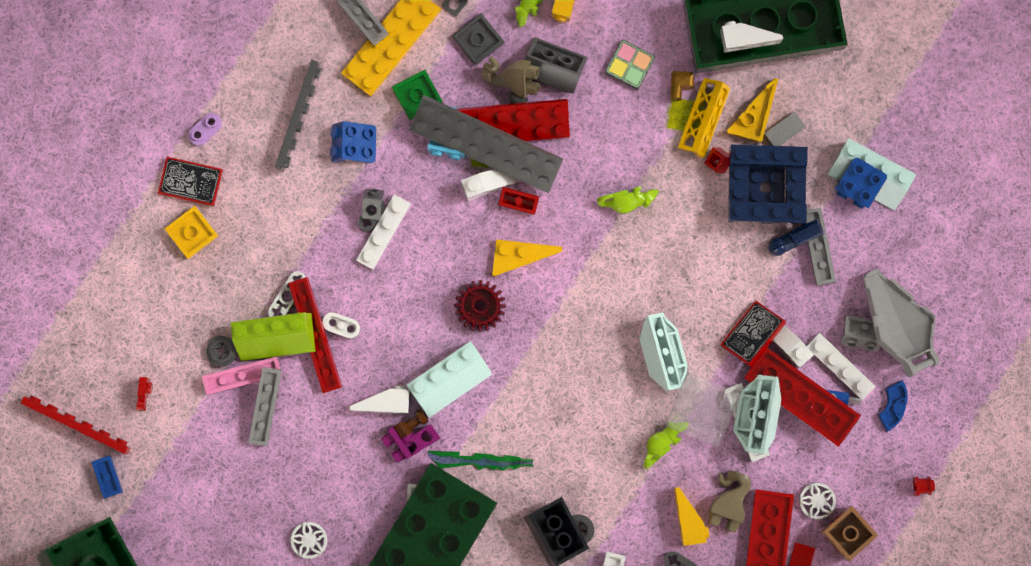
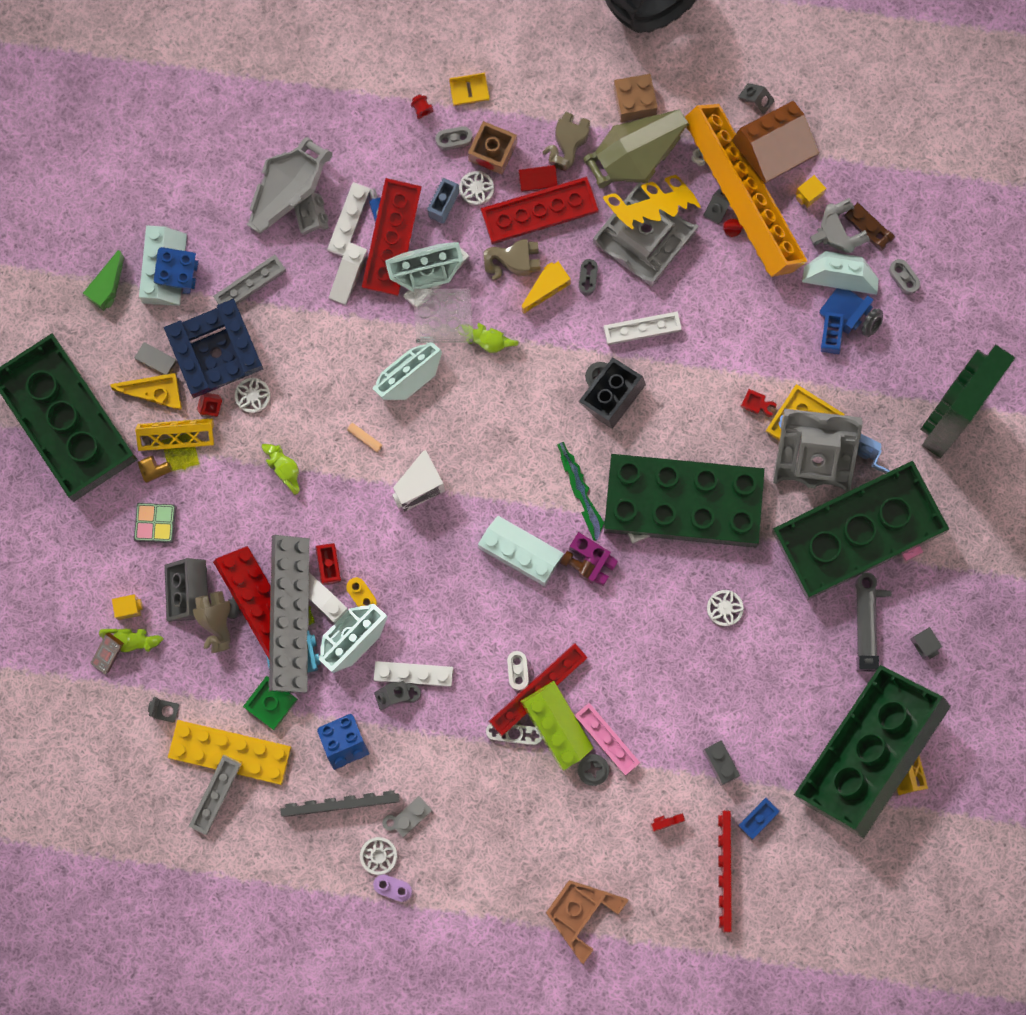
camera: 105 degrees left, 5 degrees down
tile [158,157,223,207] -> none
yellow plate [165,206,219,260] -> none
light grey plate [248,366,282,446] -> none
white slope [350,386,410,414] -> none
dark grey tile [452,13,505,66] -> none
dark red gear [454,280,506,332] -> none
yellow wing [492,239,563,277] -> none
white slope [720,21,783,53] -> none
tile [720,301,786,367] -> none
dark blue piece [768,219,824,256] -> none
blue tile [878,380,908,432] -> none
none -> bright green slope [83,250,124,311]
none -> white wheel [235,378,271,413]
none -> light aqua wedge [319,604,388,673]
none -> yellow plate [346,577,377,607]
none -> light nougat piece [347,423,383,452]
none -> white wheel [360,837,397,875]
none -> light grey hinge [382,796,433,838]
none -> white slope [392,450,445,512]
none -> sand blue brick [427,178,460,224]
none -> light grey plate [436,126,472,150]
none -> yellow piece [449,72,490,106]
none -> nougat wing [546,880,628,964]
none -> dark grey brick [703,740,740,786]

